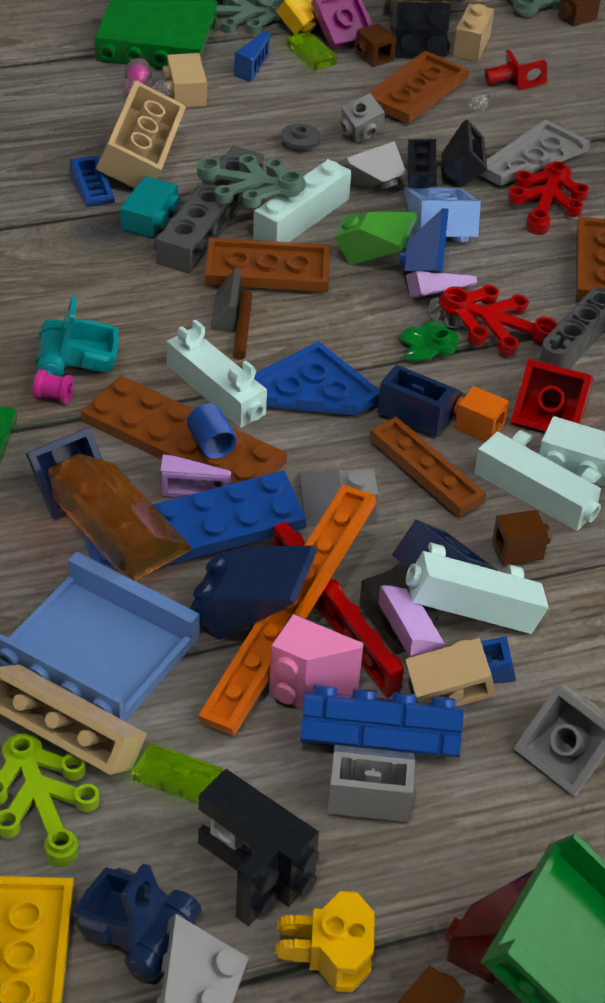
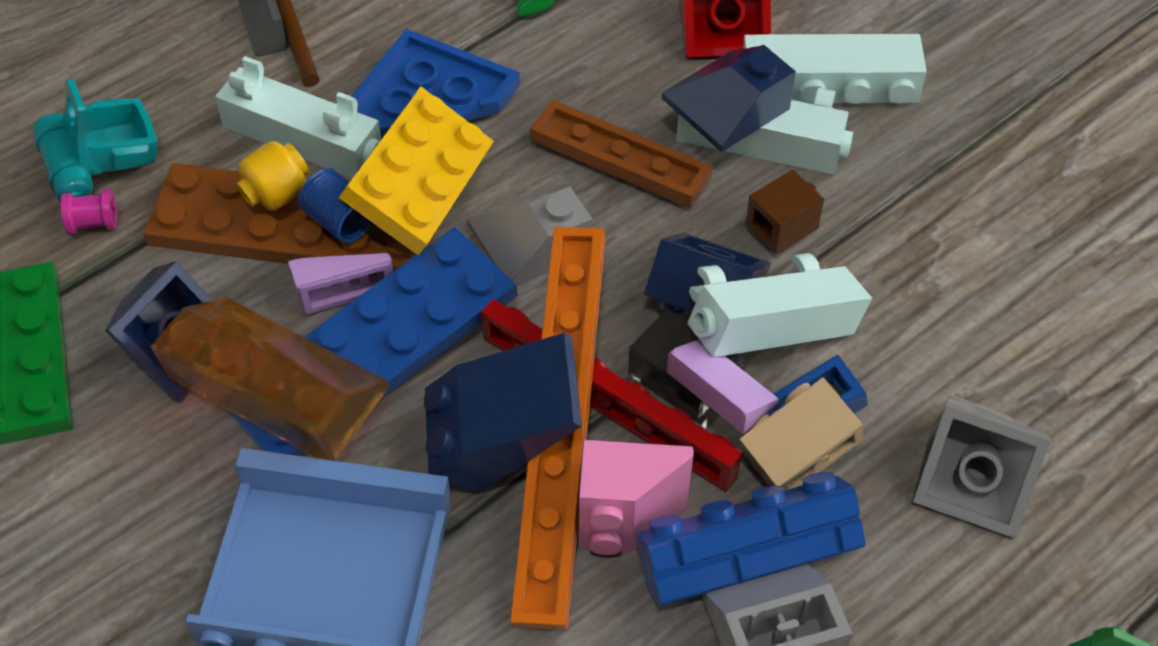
camera: 20 degrees left, 10 degrees up
dark blue slope [377,364,466,437] -> none
orange brick [453,386,509,442] -> none
none -> yellow head [236,141,310,211]
none -> yellow plate [339,87,494,255]
none -> dark blue slope [661,45,796,153]

